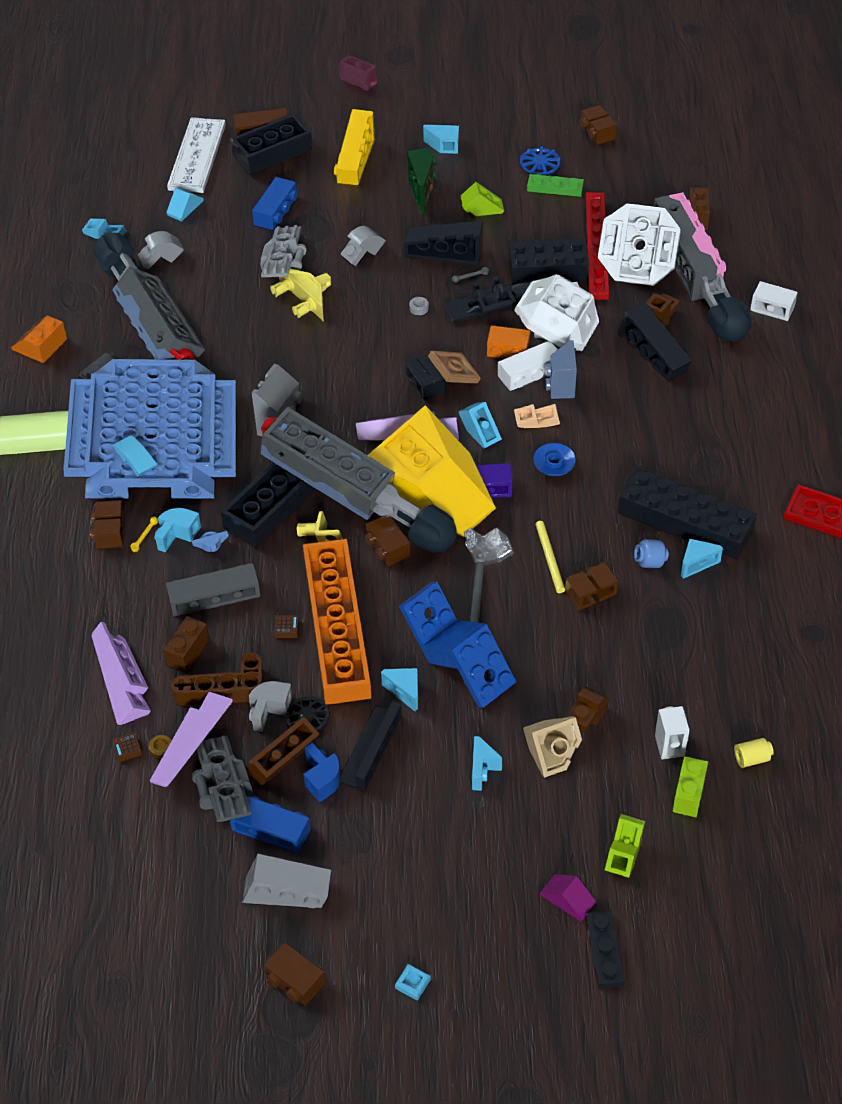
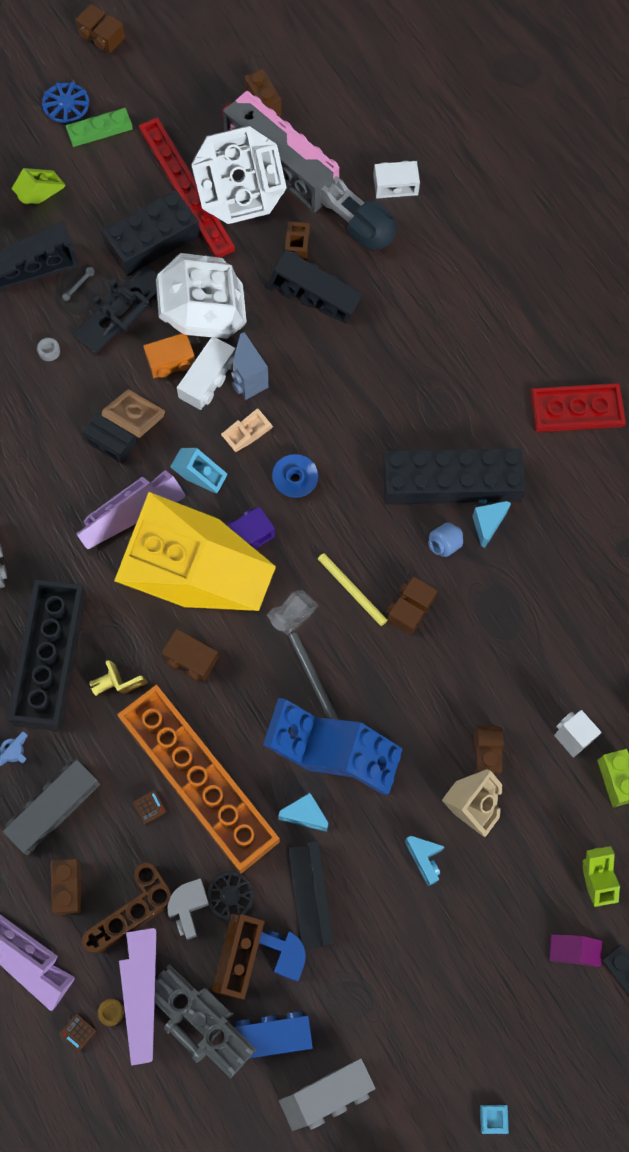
camera: 35 degrees left, 20 degrees up
dark grey piece [261,407,457,553] -> none

